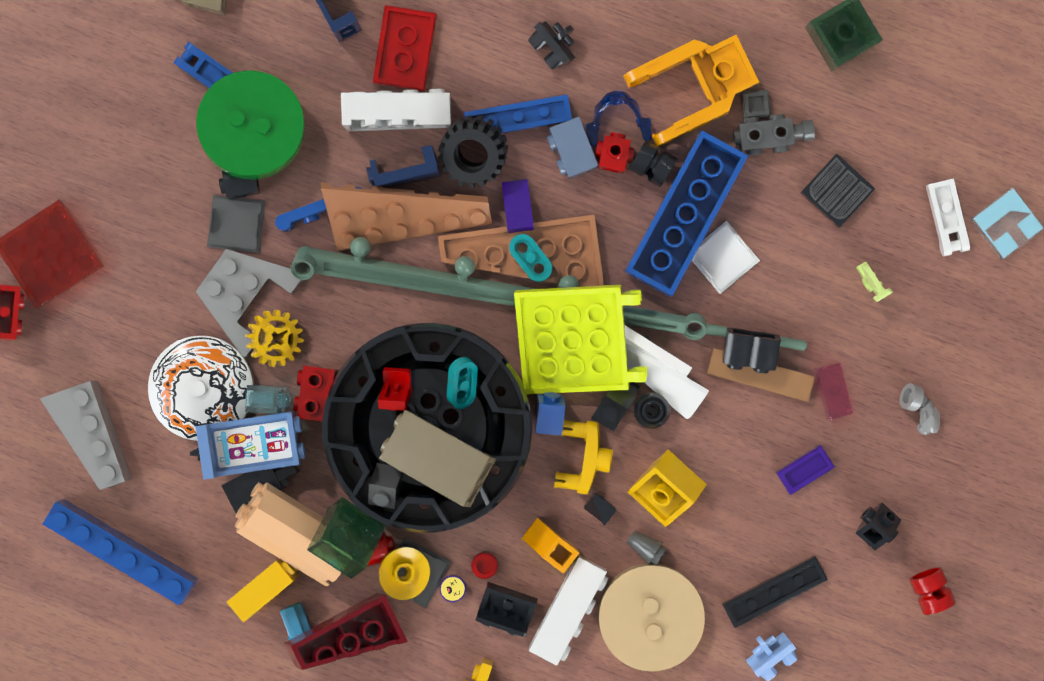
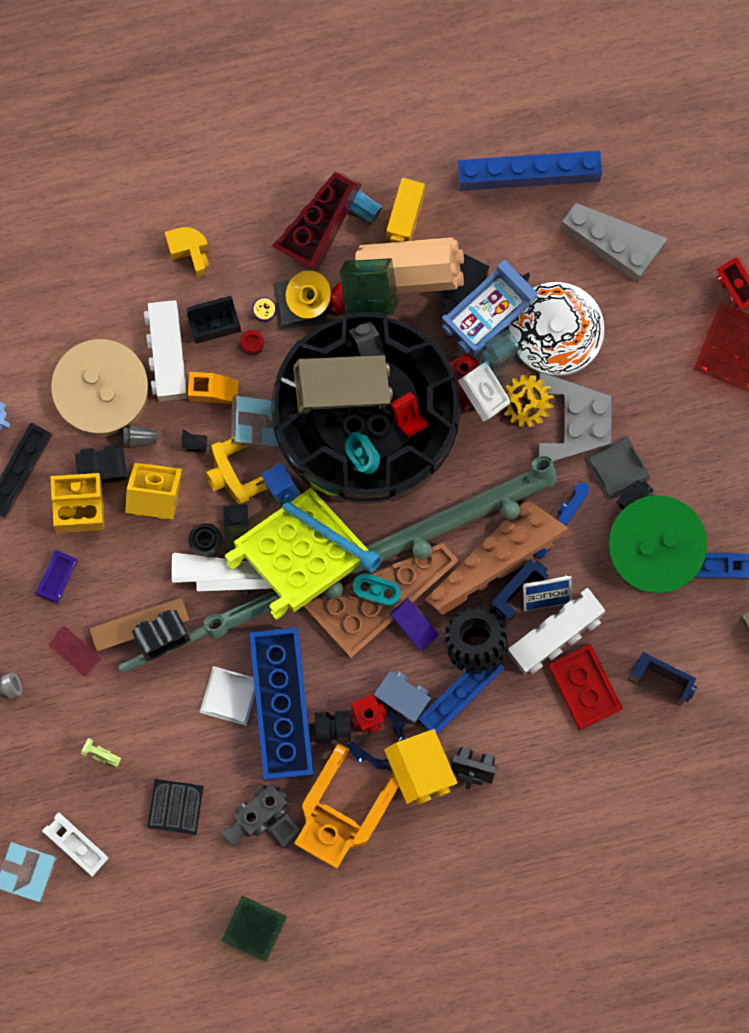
camera: 140 degrees right, 10 degrees down
none -> yellow piece [51,473,105,533]
none -> black brick [75,445,128,484]
none -> tile [231,395,279,449]
none -> dark azure piece [283,502,382,573]
none -> yellow brick [384,729,457,805]
none -> white tile [458,362,511,422]
none -> piece [523,575,572,612]

